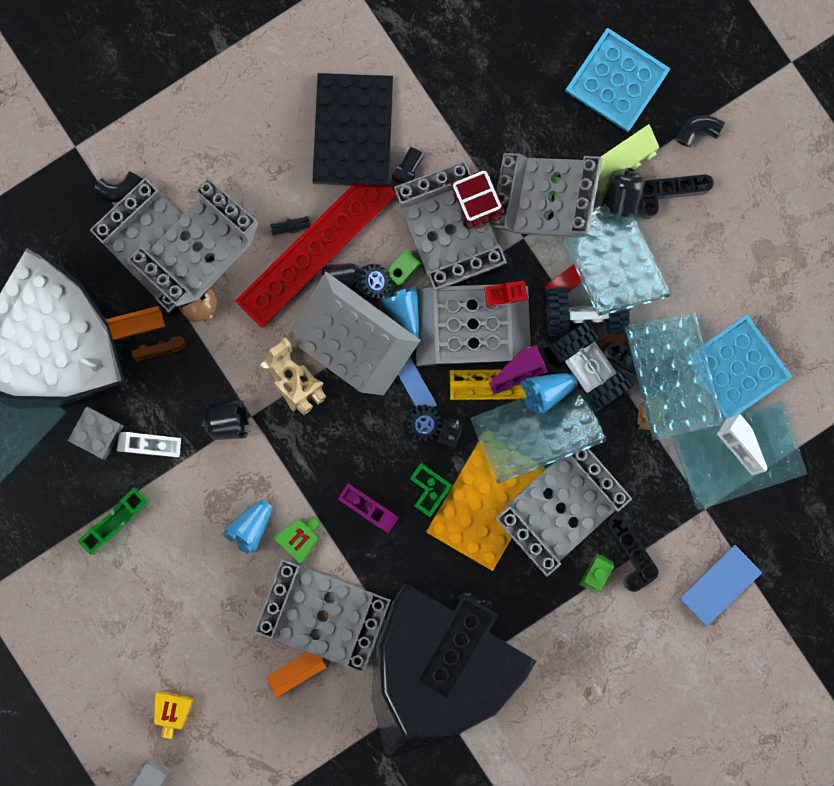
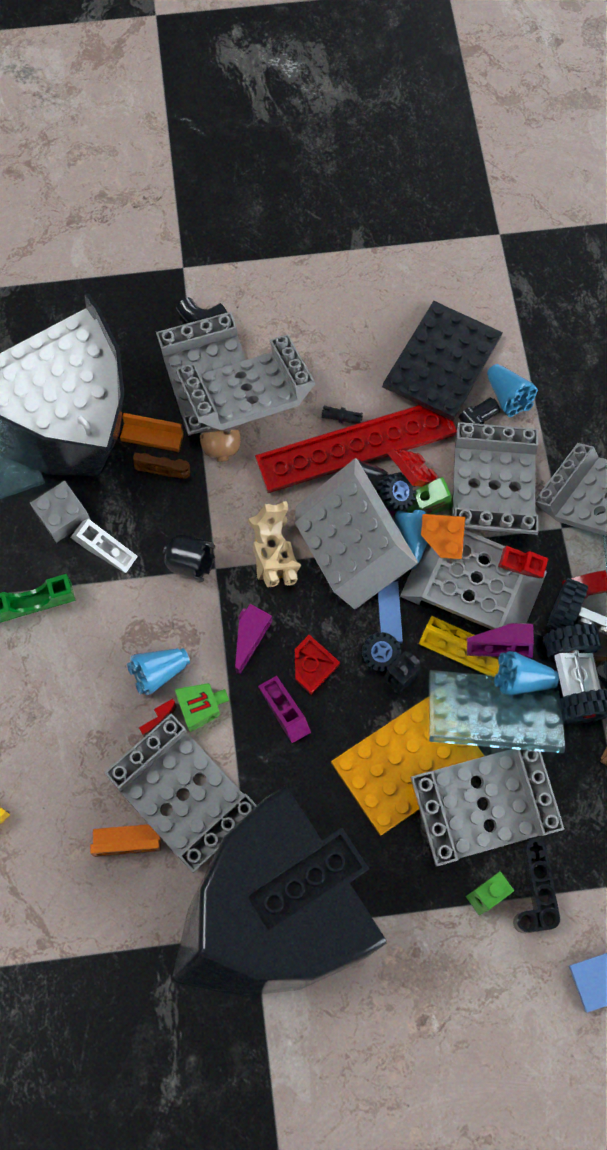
camera: 25 degrees right, 15 degrees down
green brick [410,463,453,517] -> none
dark red brick [451,169,505,229] -> none
none -> red slope [139,698,177,737]
none -> magenta slope [235,604,272,674]
none -> red plate [295,635,340,694]
none -> red plate [388,449,438,487]
none -> orange plate [421,514,465,559]
none -> dark azure cone [487,364,538,417]

